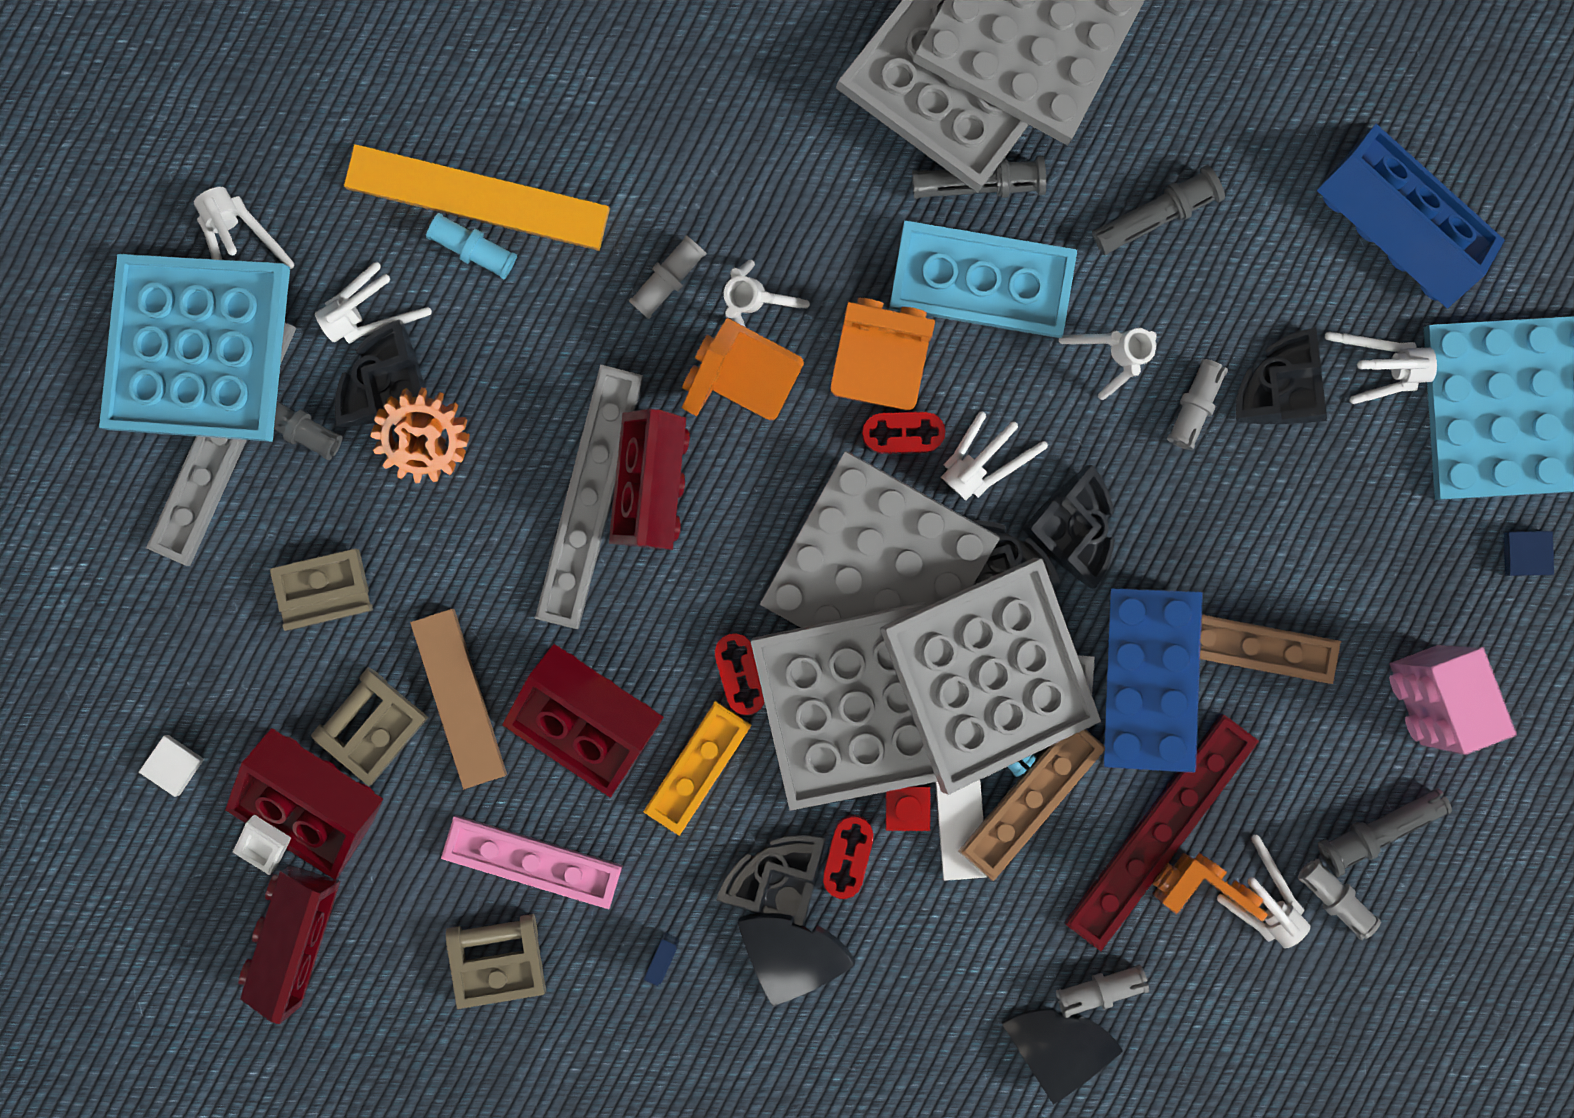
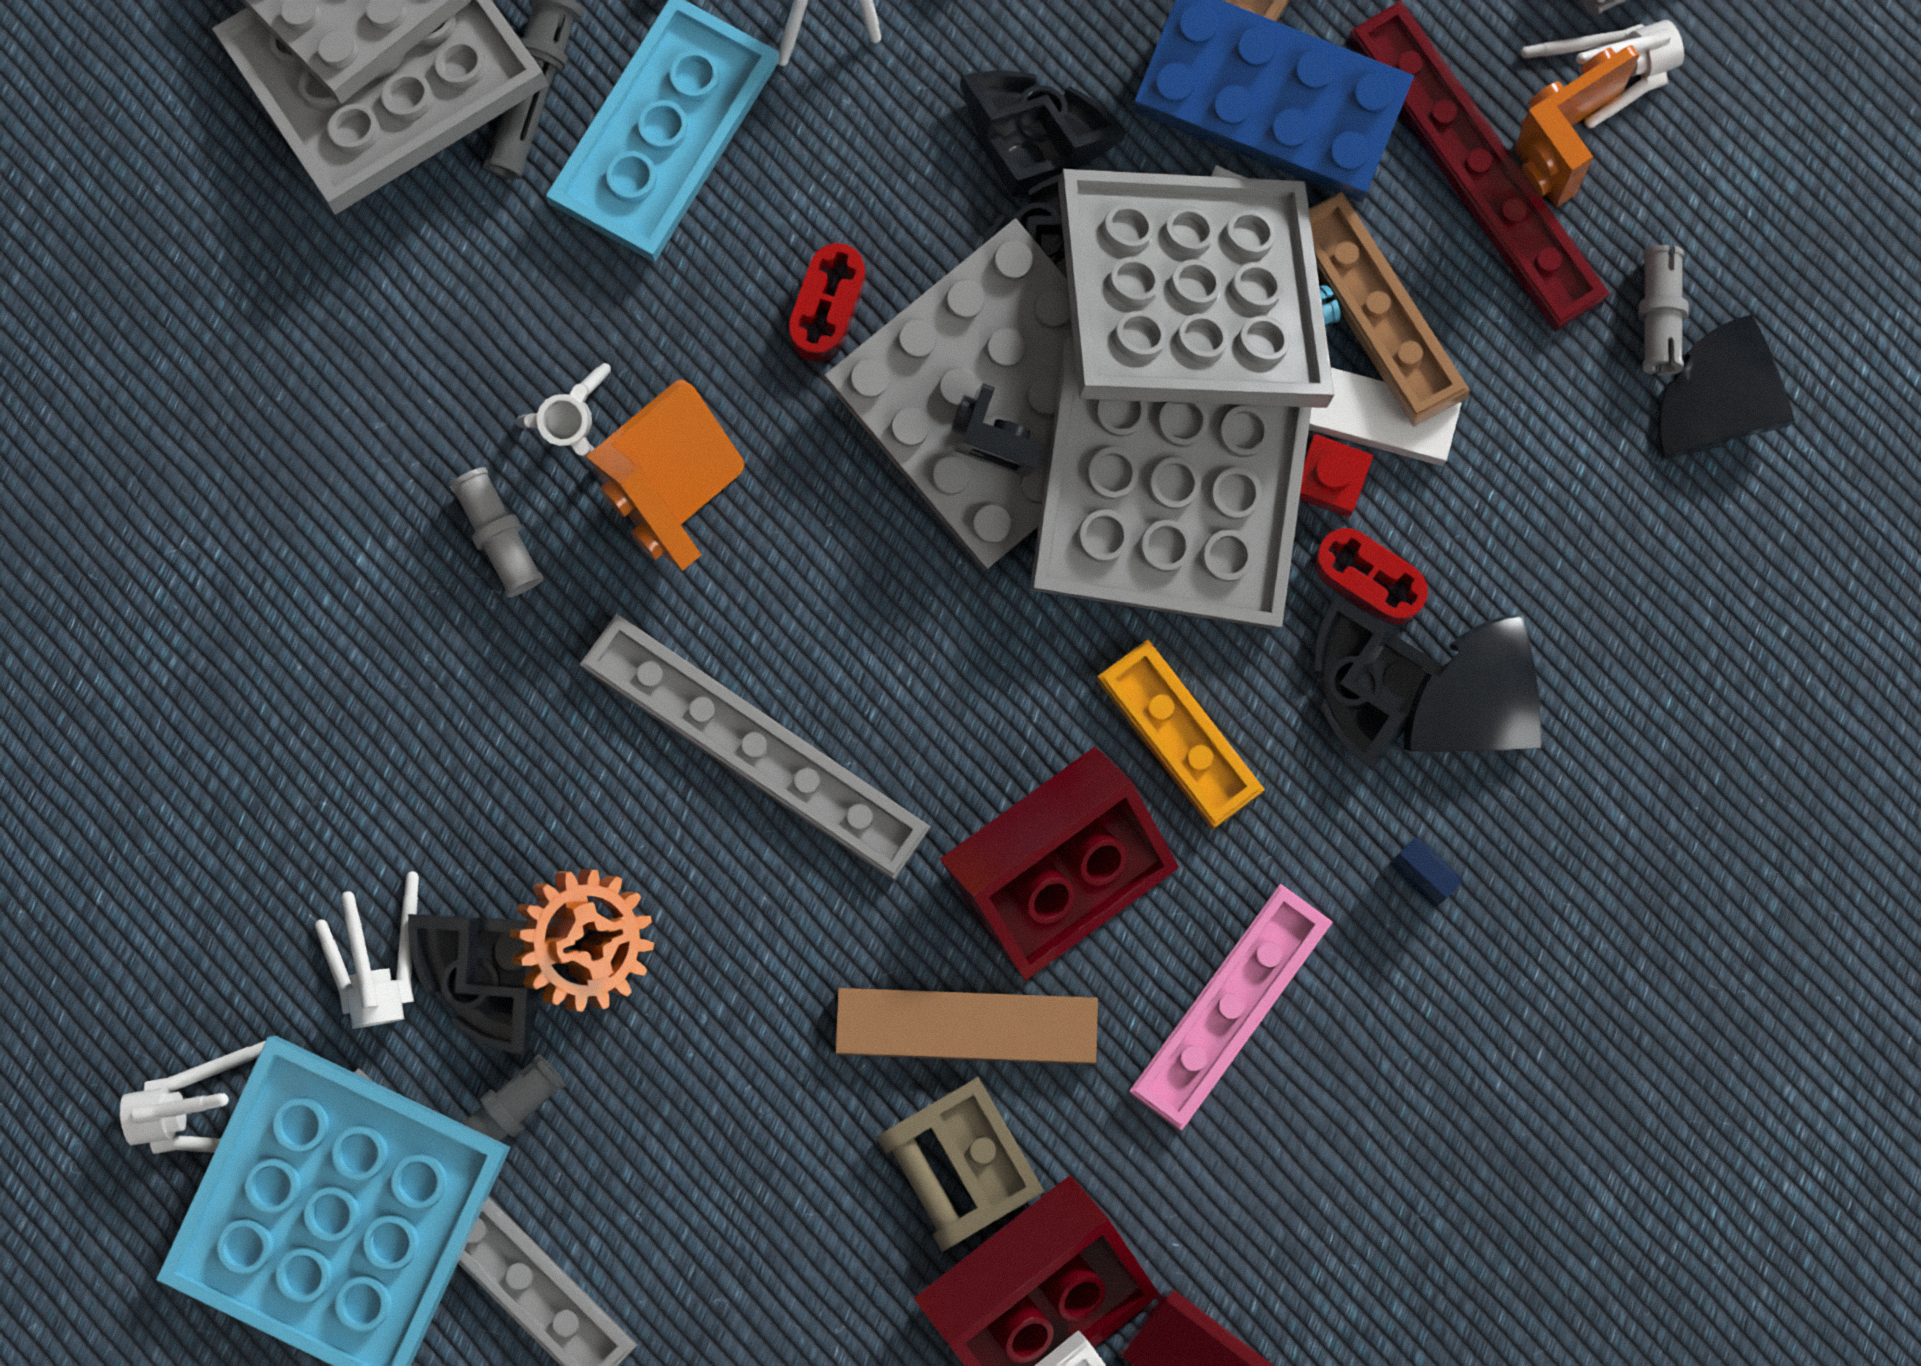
camera: 75 degrees left, 10 degrees down
dark tan plate [270,549,373,631] -> none
light orange tile [344,144,610,251] -> none
medium azure pin [426,213,517,279] -> none
dark tan plate [446,914,546,1009] -> none
dark red slope [609,409,690,550] -> none
red beam [715,633,765,715] -> none
orange bracket [830,298,935,411] -> none
white plant [941,412,1048,501] -> none
none -> black bracket [951,383,1044,477]

